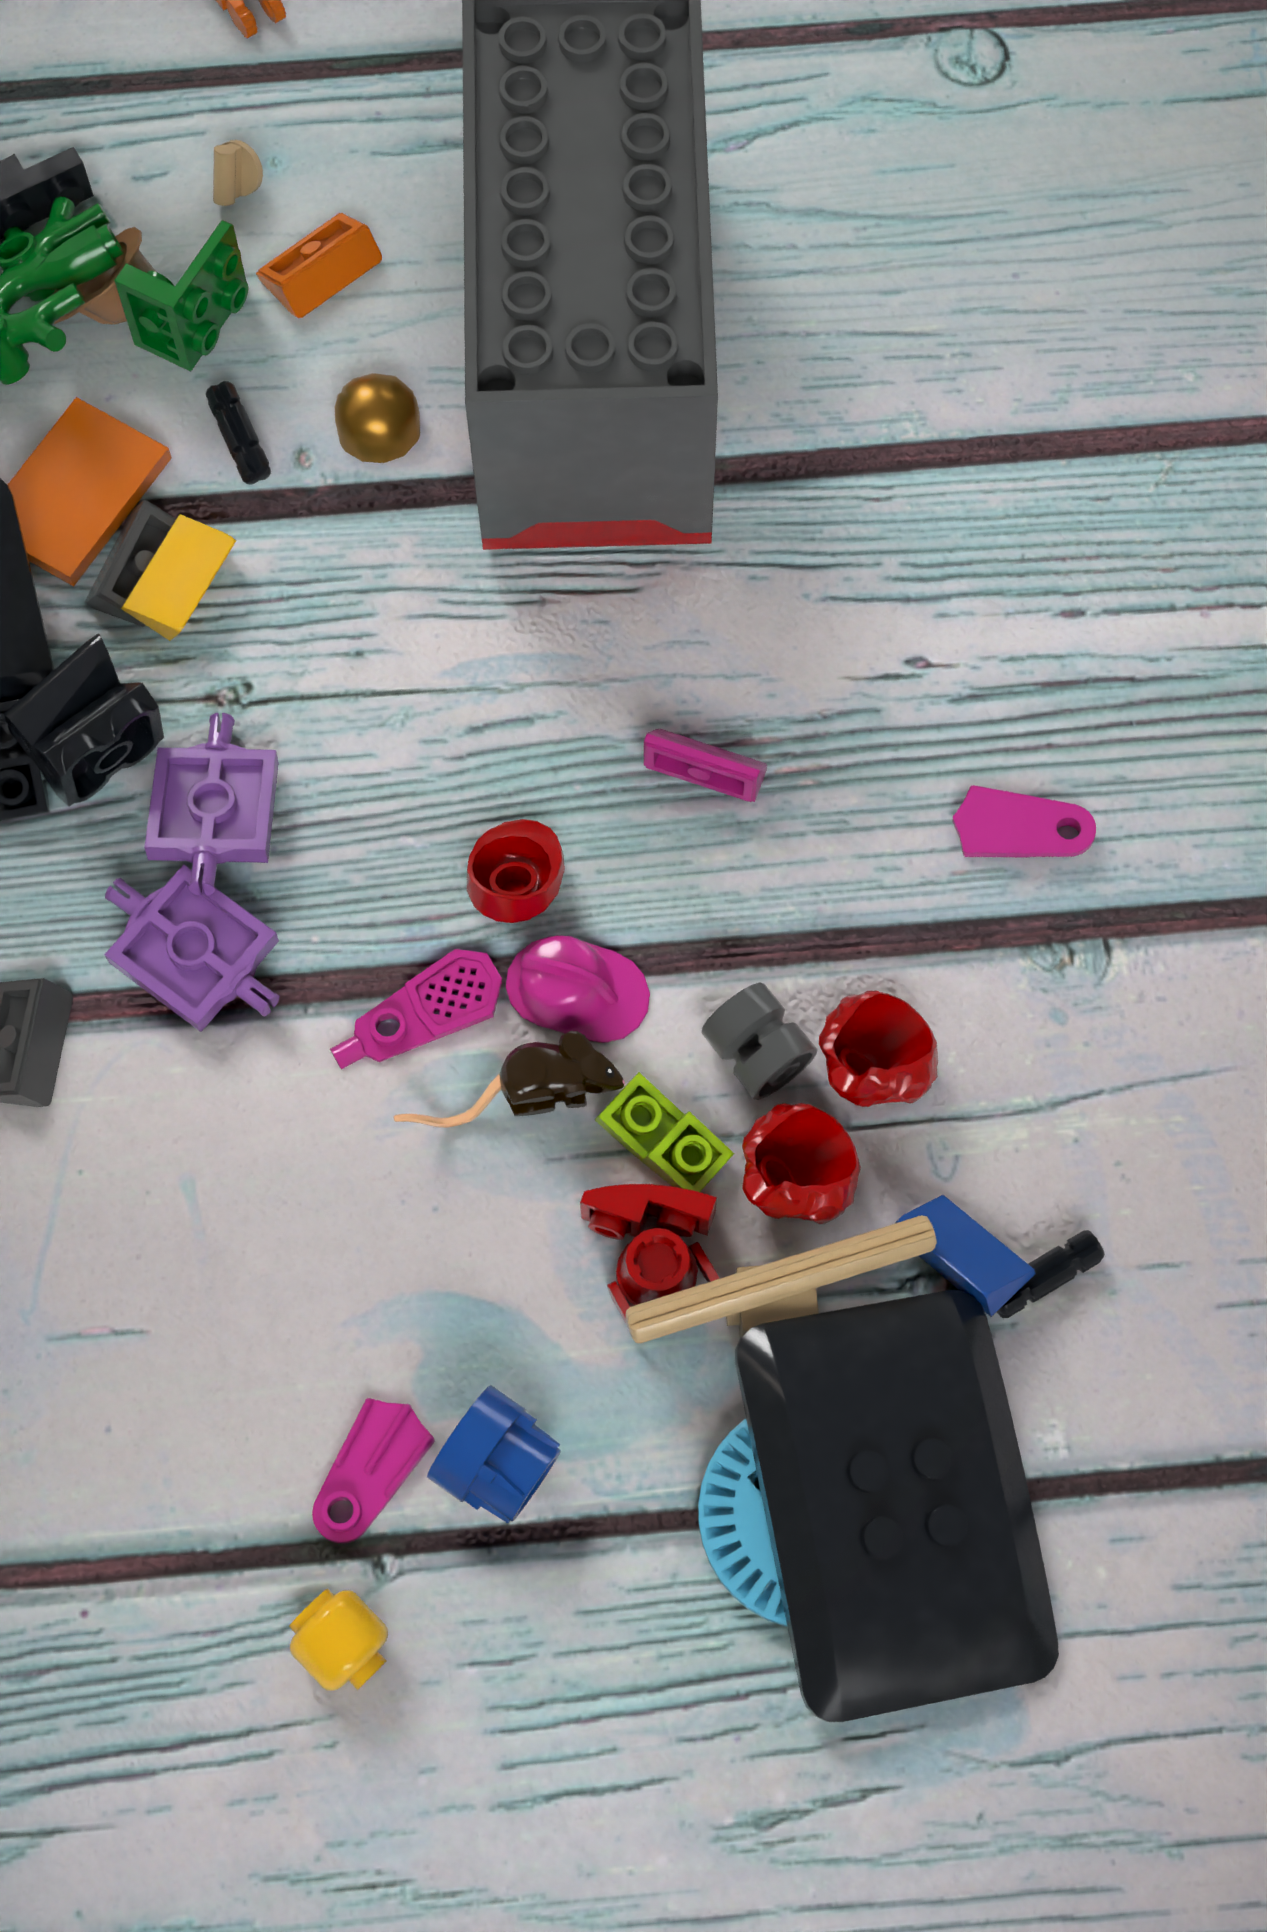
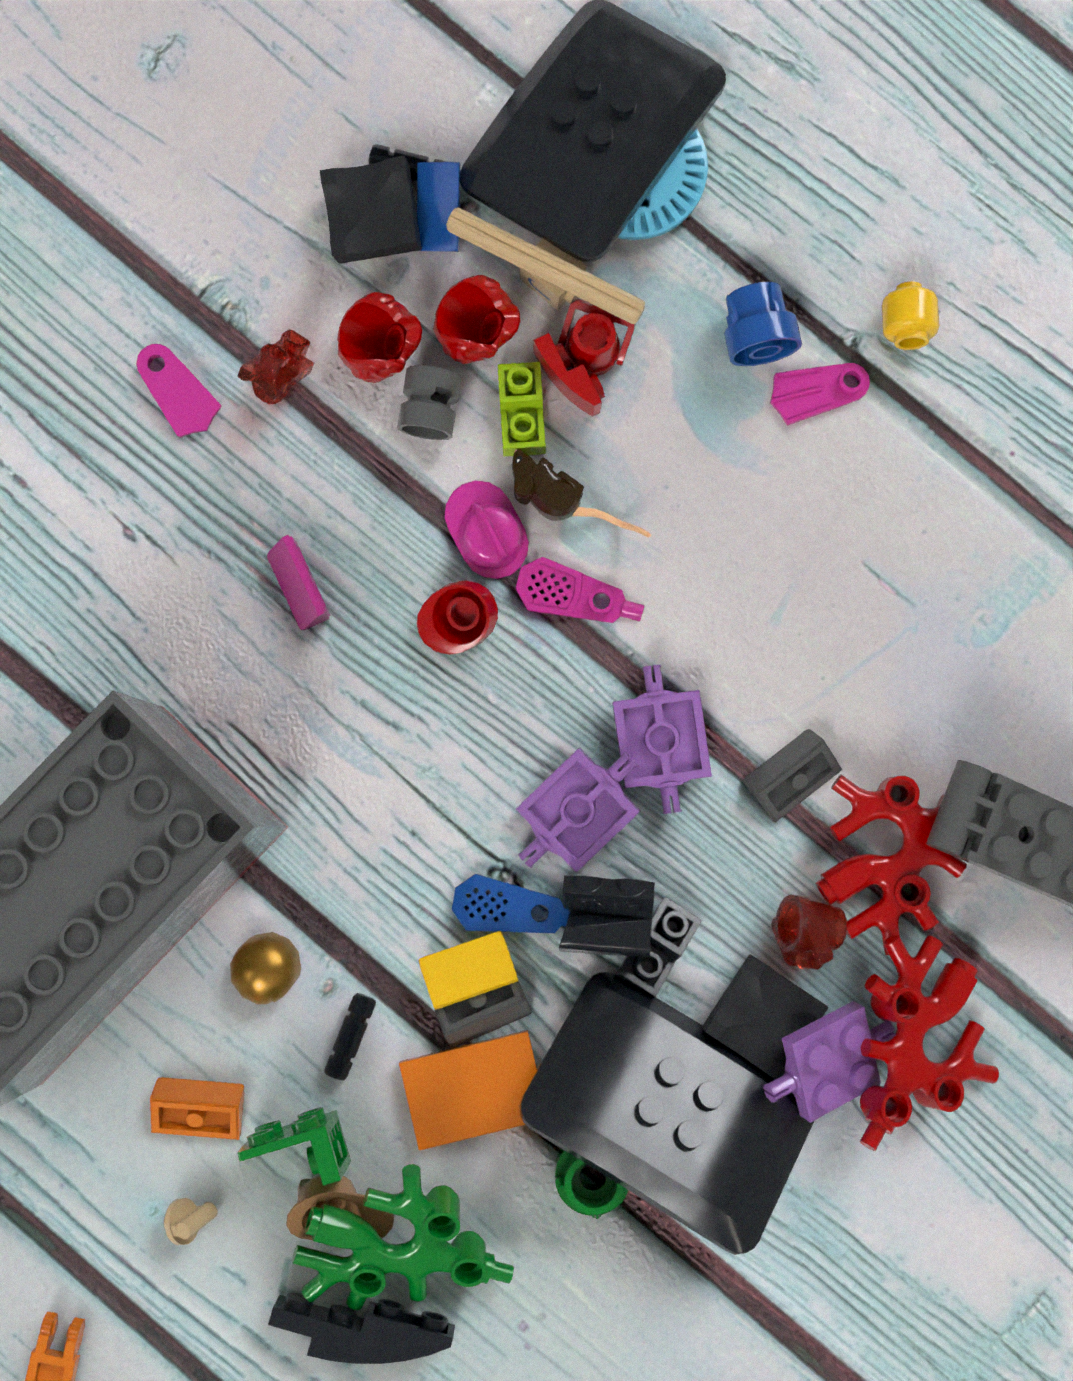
camera: 140 degrees left, 15 degrees up
none -> clear red hips [237,329,314,404]
none -> black brick [319,156,422,264]
none -> blue piece [452,874,570,934]

